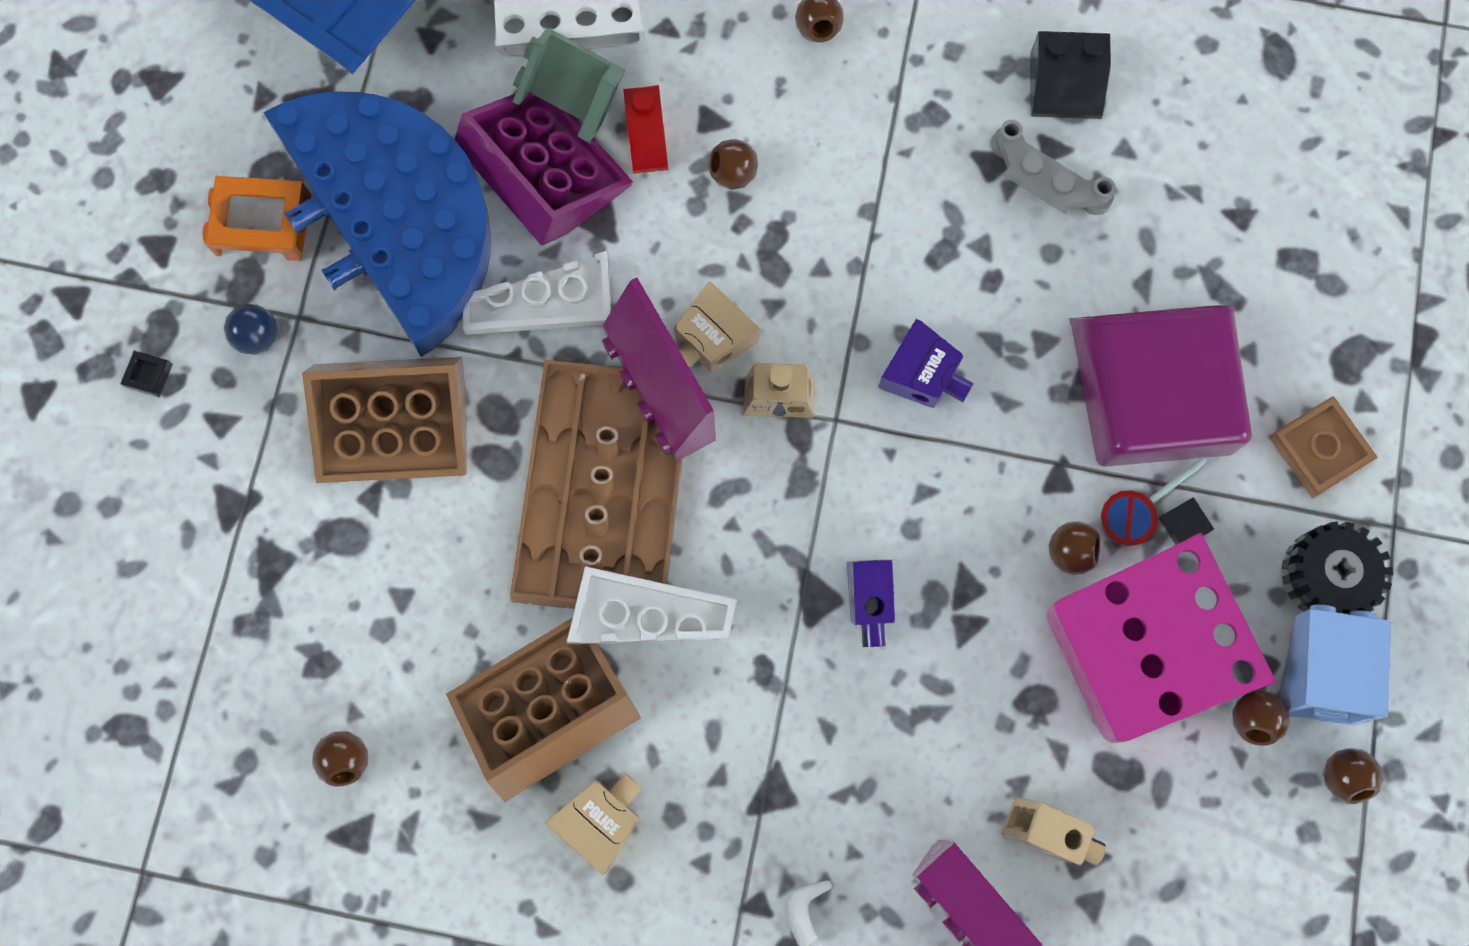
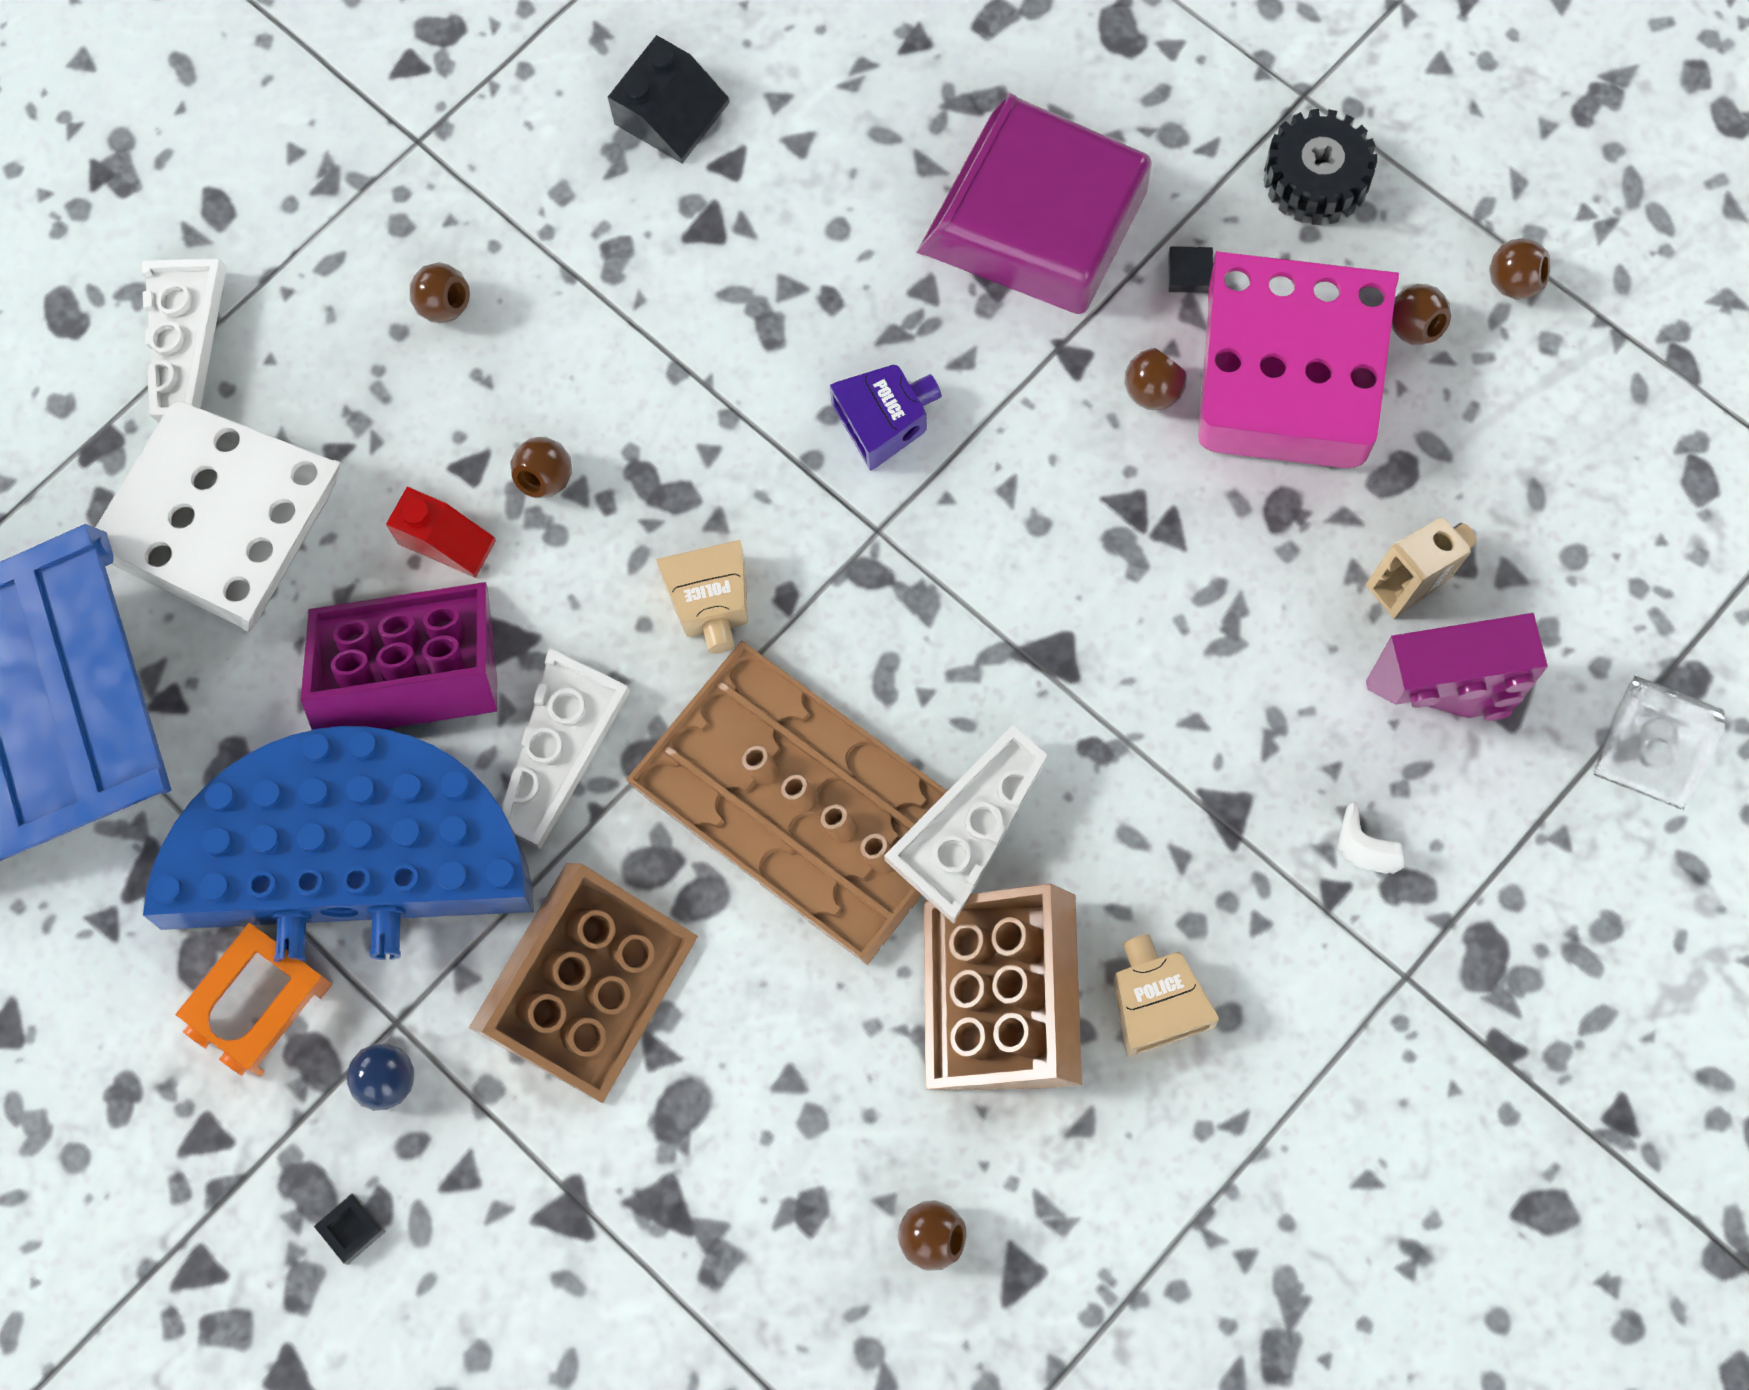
camera: 55 degrees left, 5 degrees down
sand green panel [513,27,625,143] -> none
magenta slope [601,277,716,462] -> none
tan torso [744,363,815,418] -> none
dark purple torso [847,560,895,647] -> none
light grey plate [991,120,1116,215] -> none
piece [1100,457,1207,546] -> none
medium nougat tile [1268,396,1378,498] -> none
light blue slope [1279,605,1391,726] -> none

